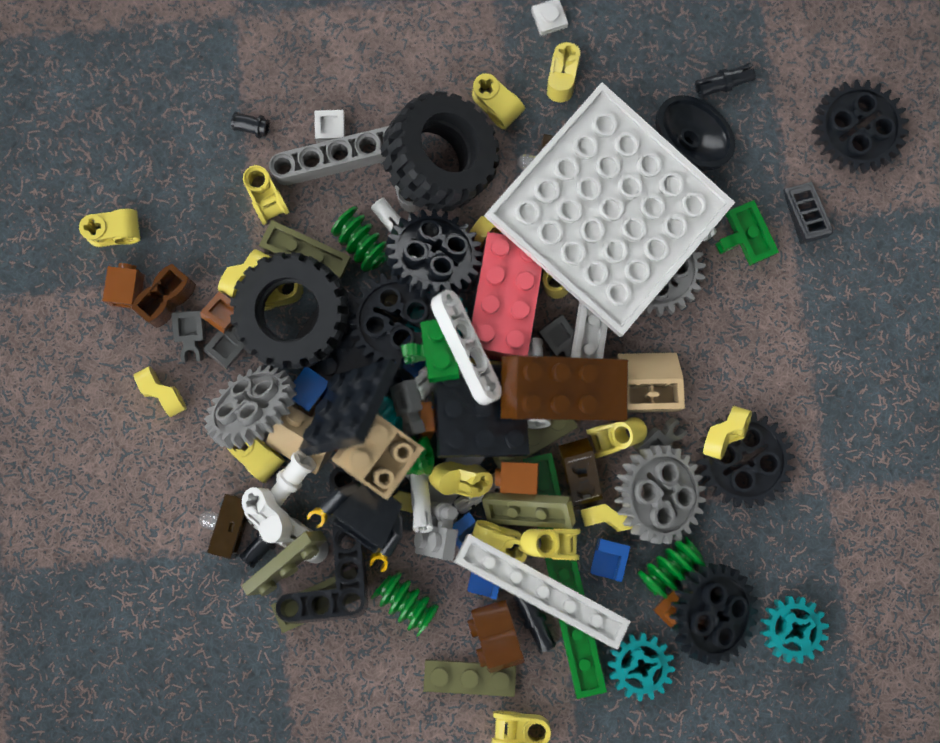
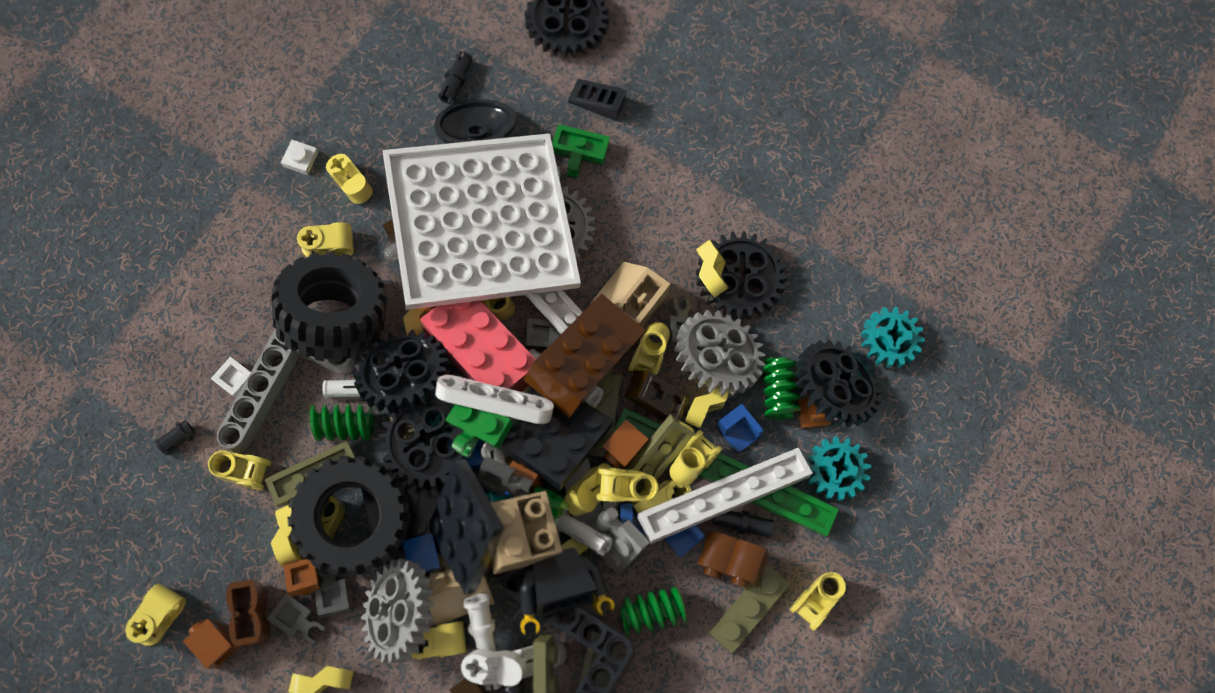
camera: 55 degrees left, 10 degrees down
none -> light yellow piece [597,468,658,502]

